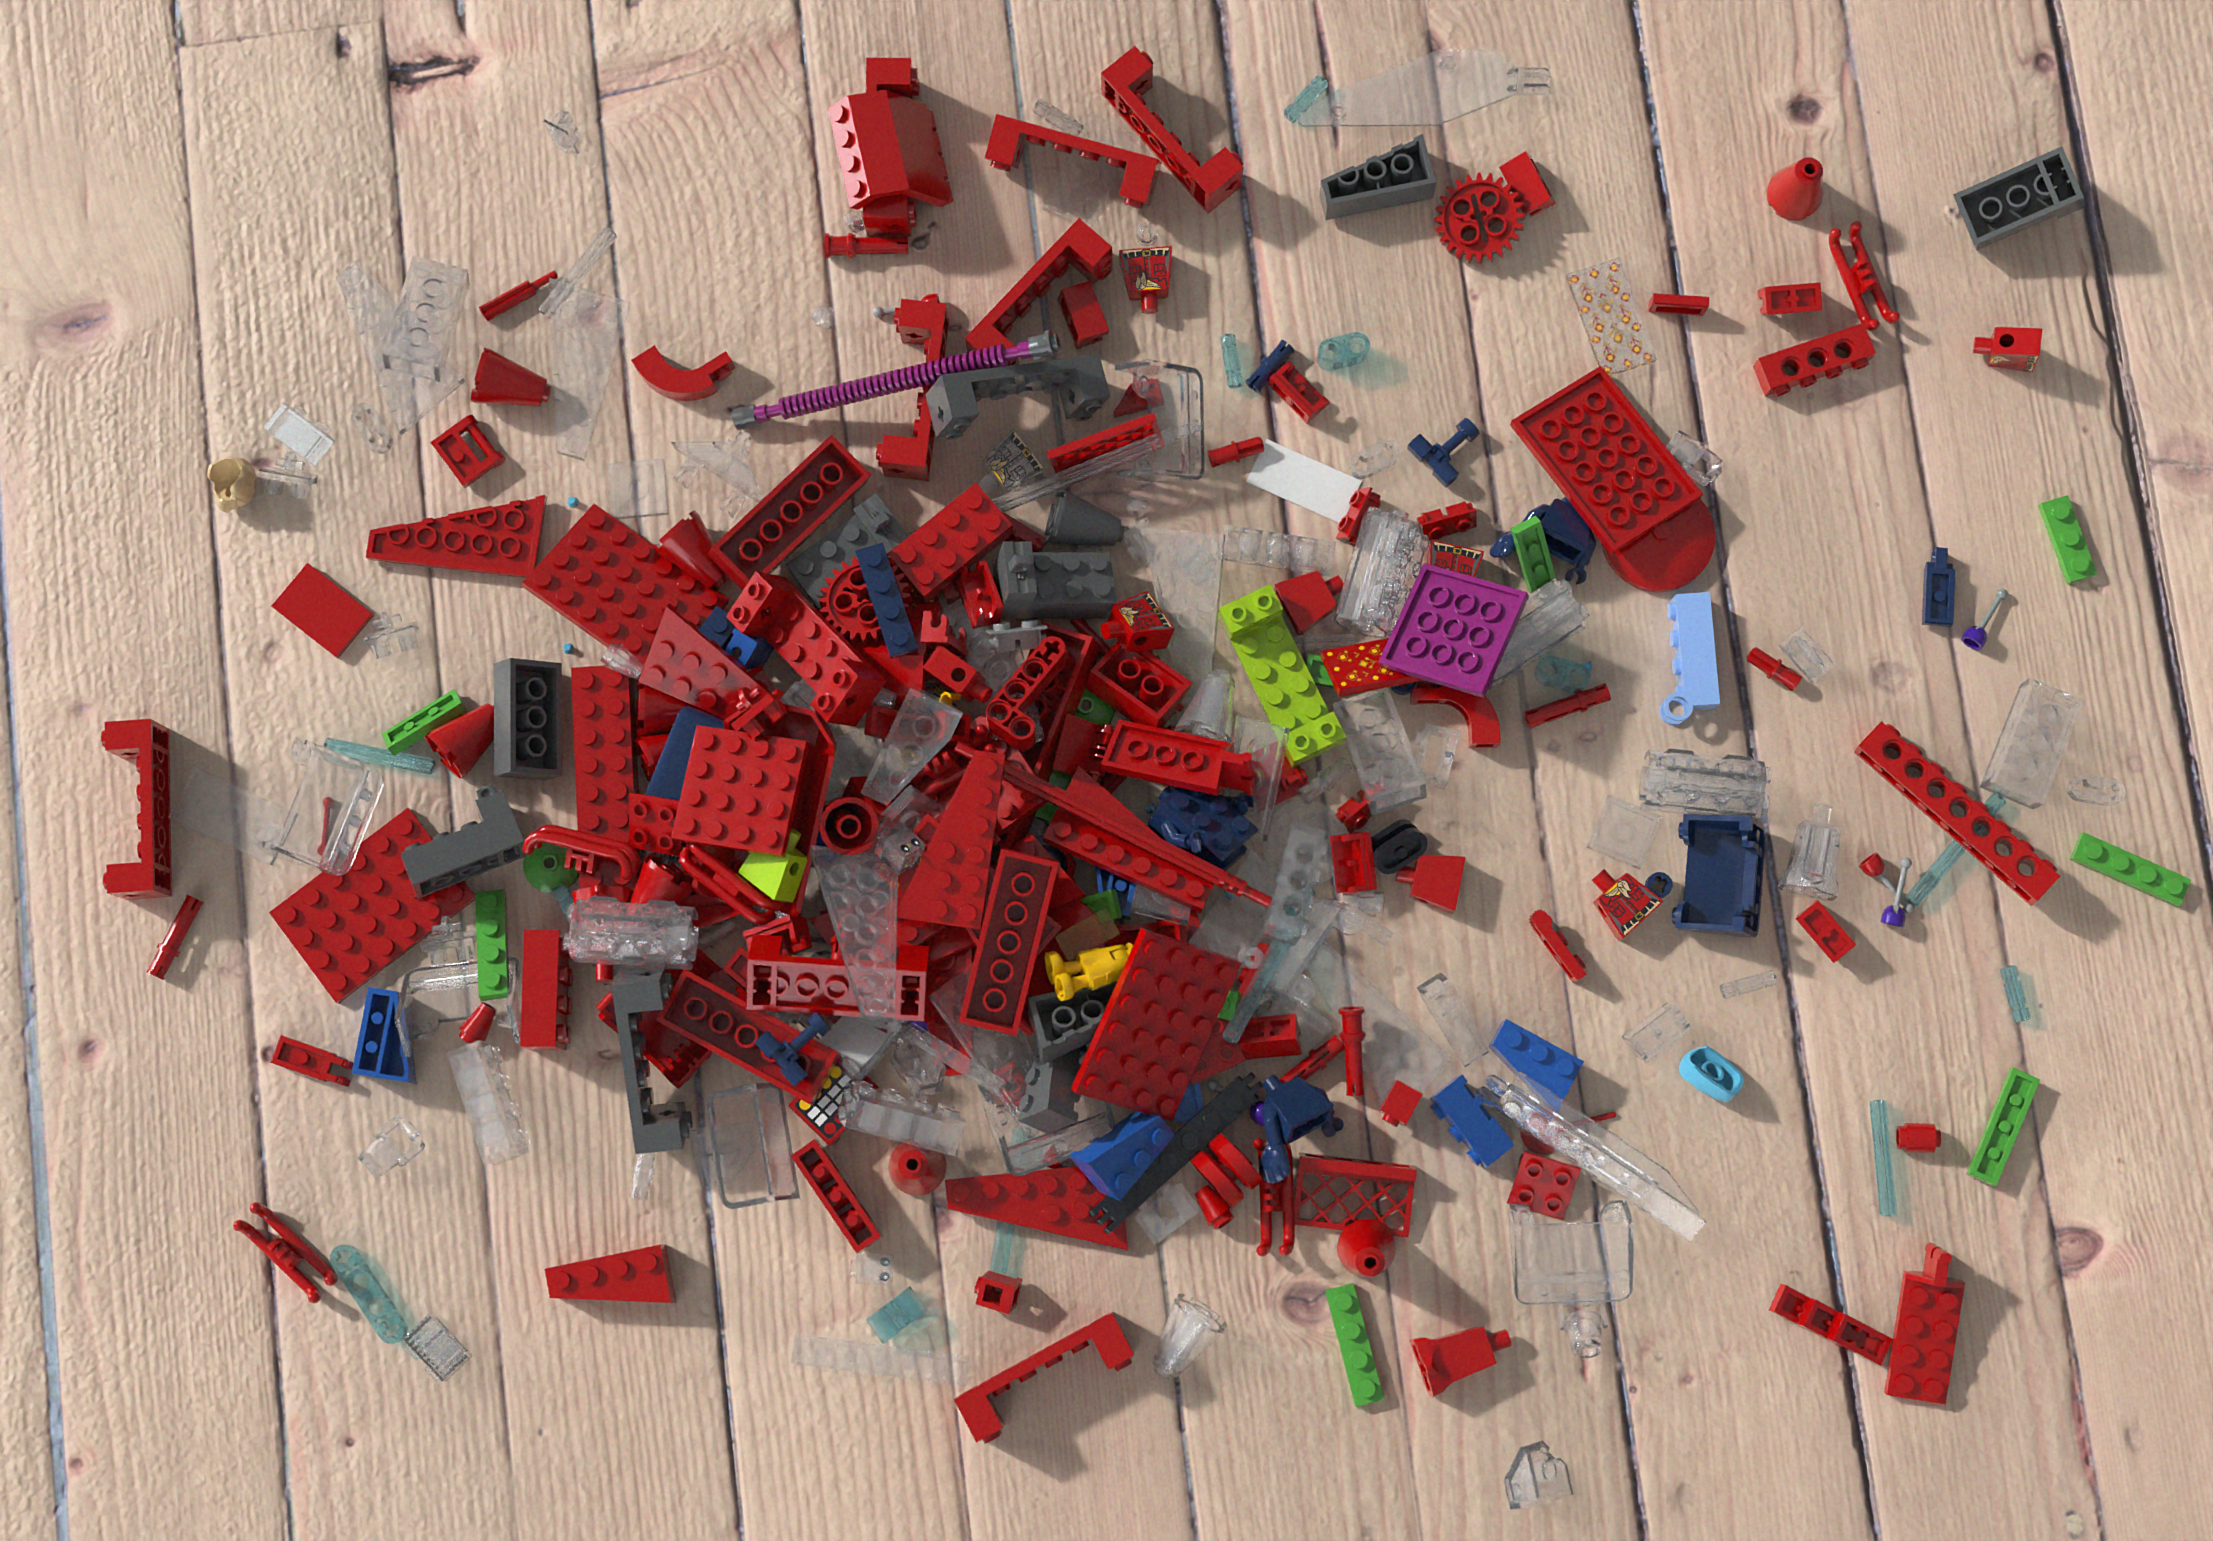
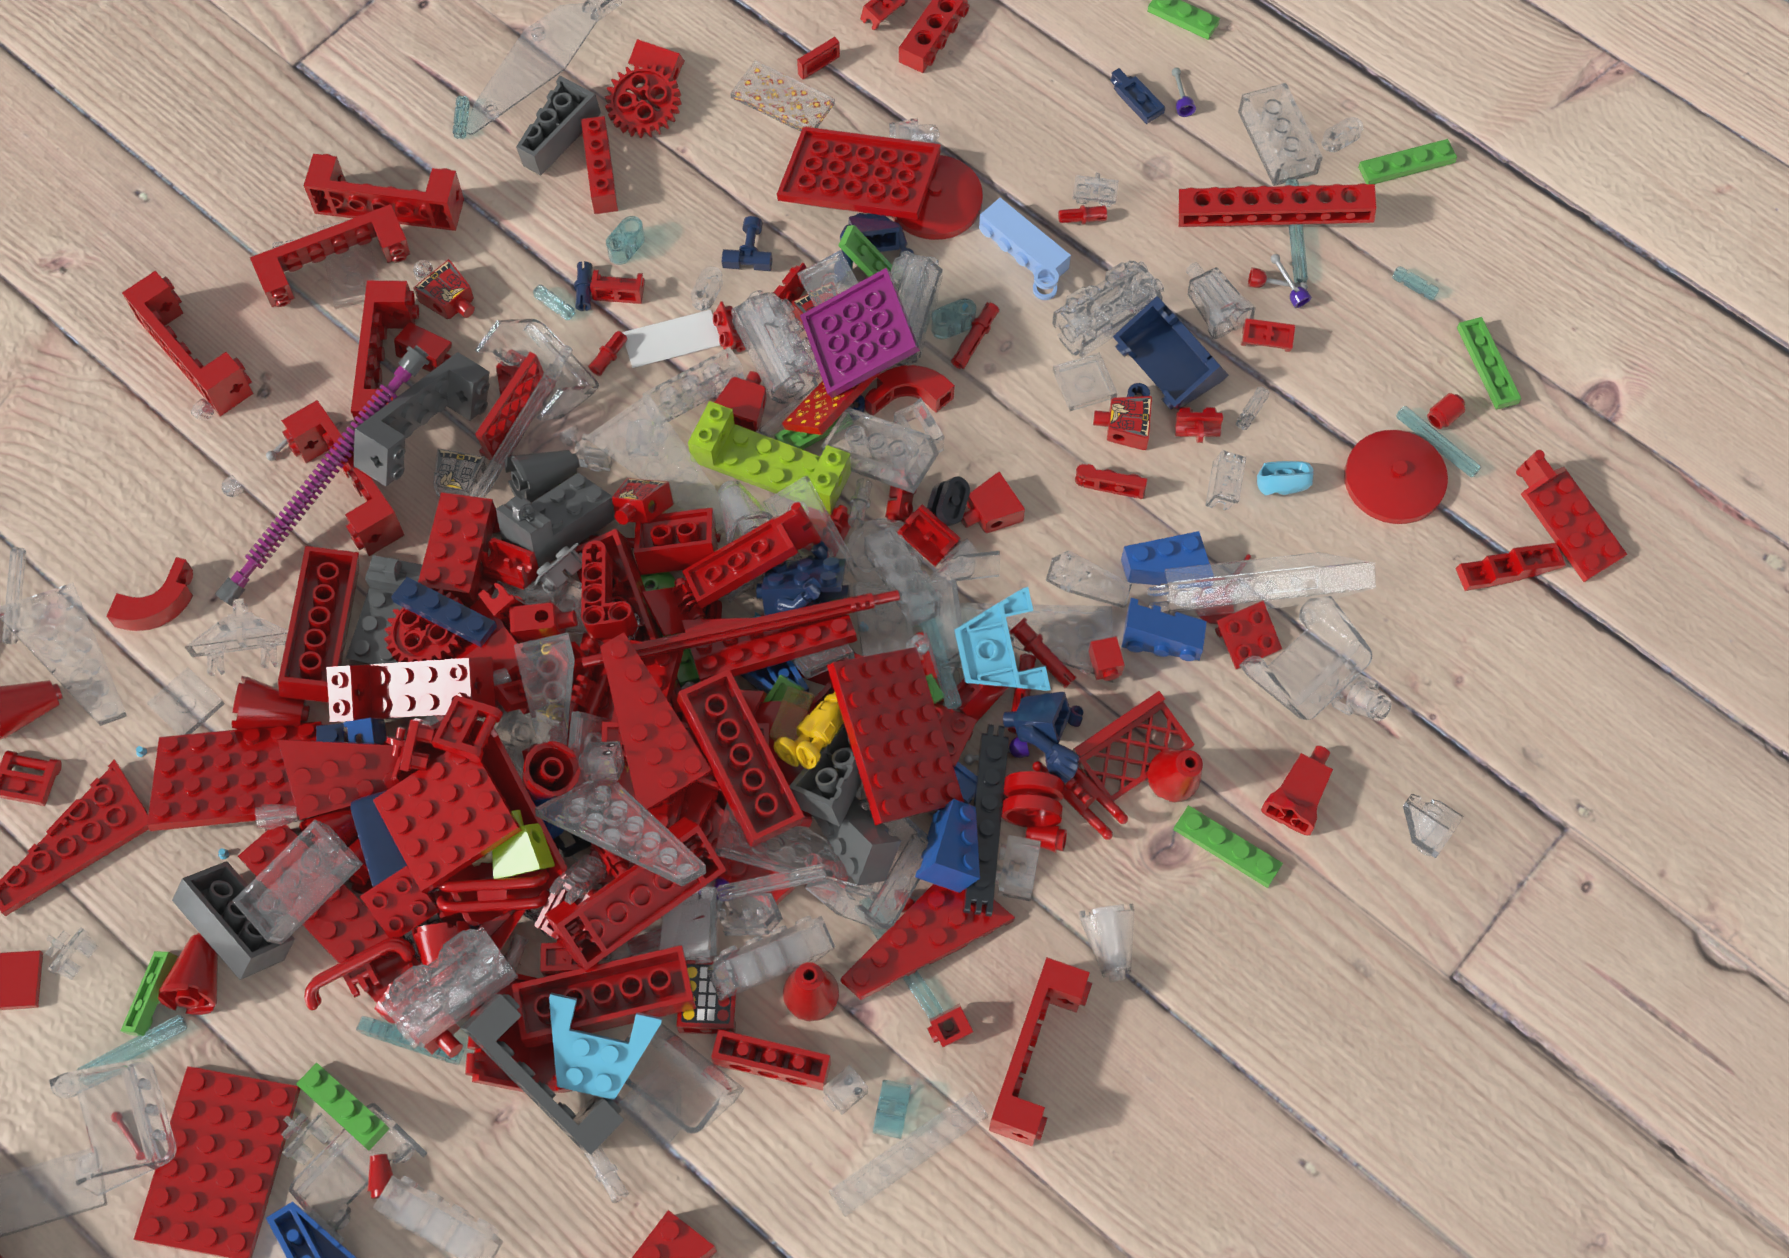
camera: 45 degrees left, 15 degrees down
dark grey hinge [400,785,527,899] -> none
red brick [520,930,574,1051] -> none
bright green dish [523,842,579,893] -> none
dark blue bar [754,1012,831,1087] -> none
red pin [824,233,909,258] -> none
red hinge [828,90,954,210] -> none
none -> clear brick [233,820,363,945]
none -> red plate [432,695,503,762]
none -> medium azure wing [549,993,663,1100]
none -> clear hinge [550,854,608,904]
none -> red brick [581,116,618,214]
none -> clear tile [797,250,858,307]
none -> medium azure wing [954,587,1051,691]
none -> red hips [1175,407,1223,443]
none -> red dish [1344,430,1448,524]

